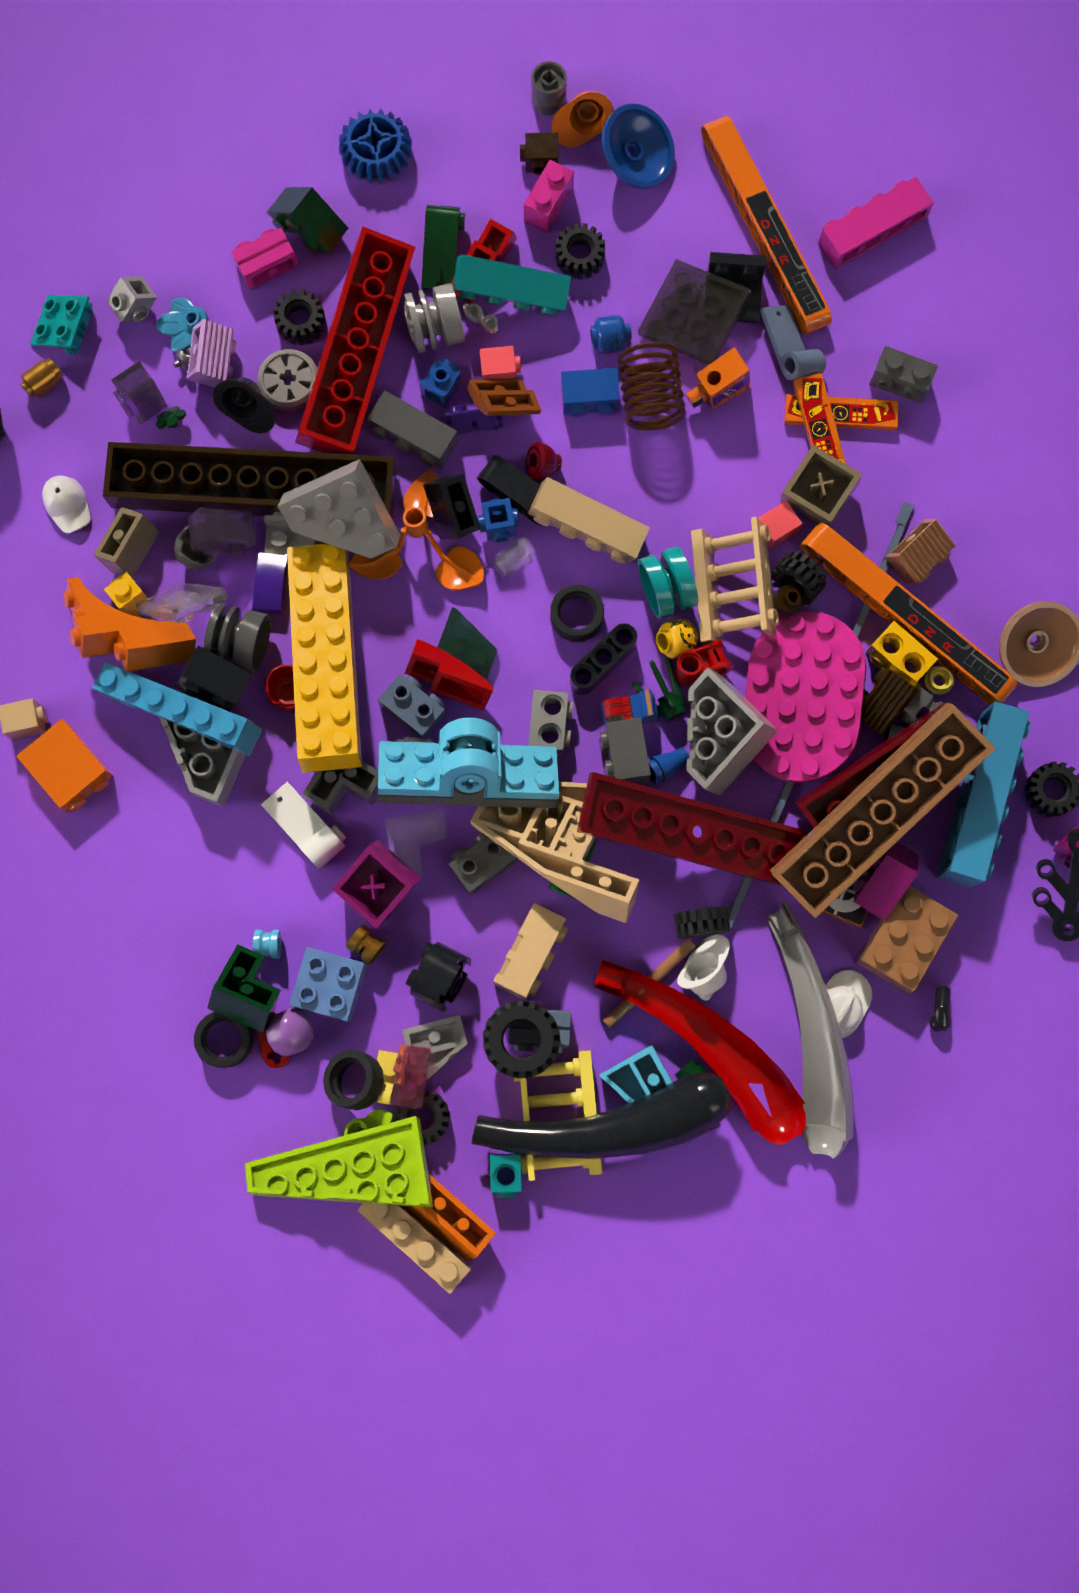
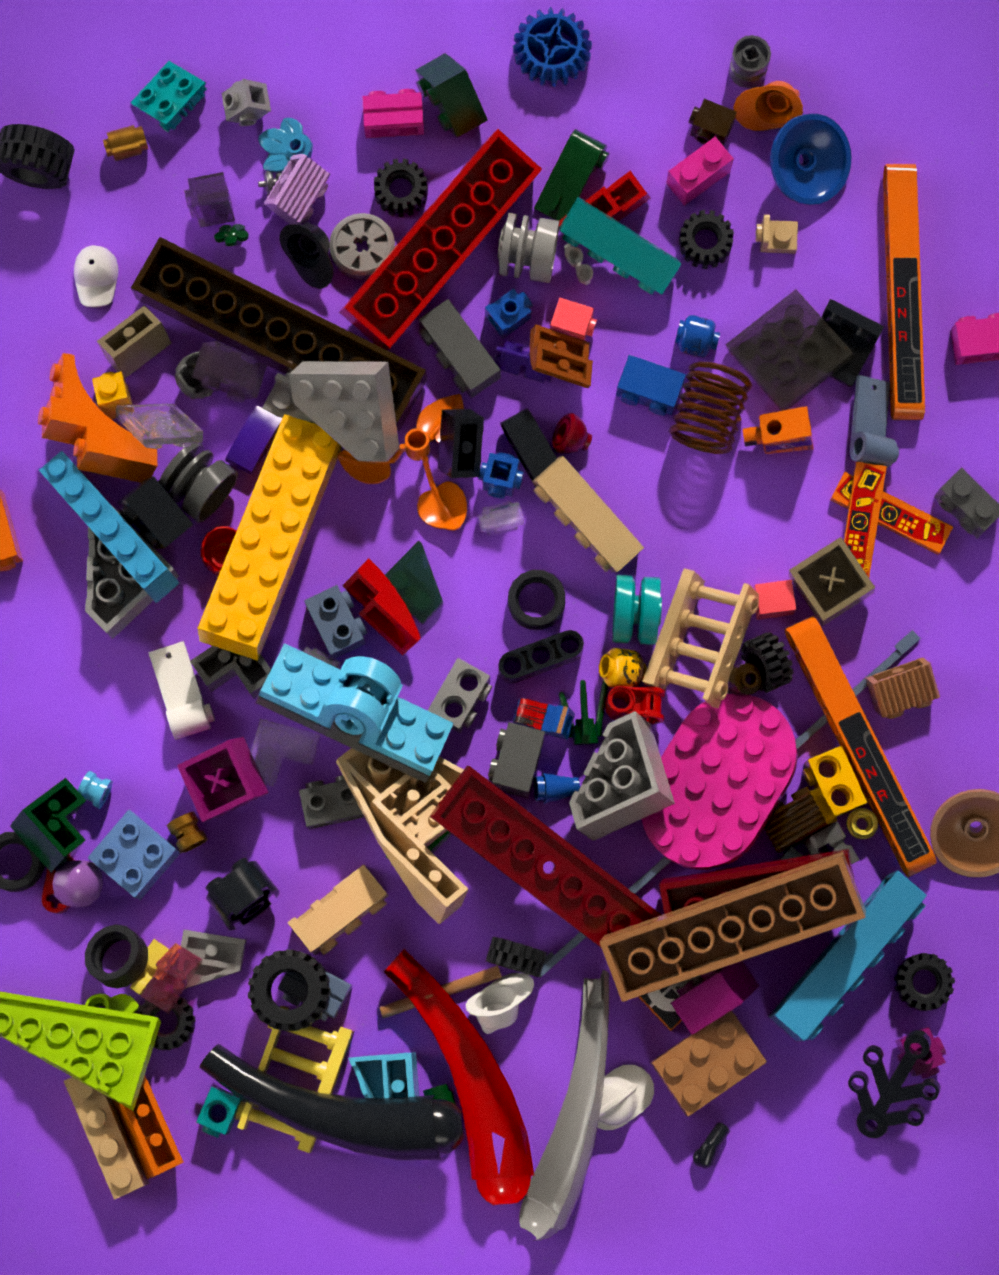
camera: 25 degrees right, 0 degrees up
none -> tan bracket [755,215,798,254]

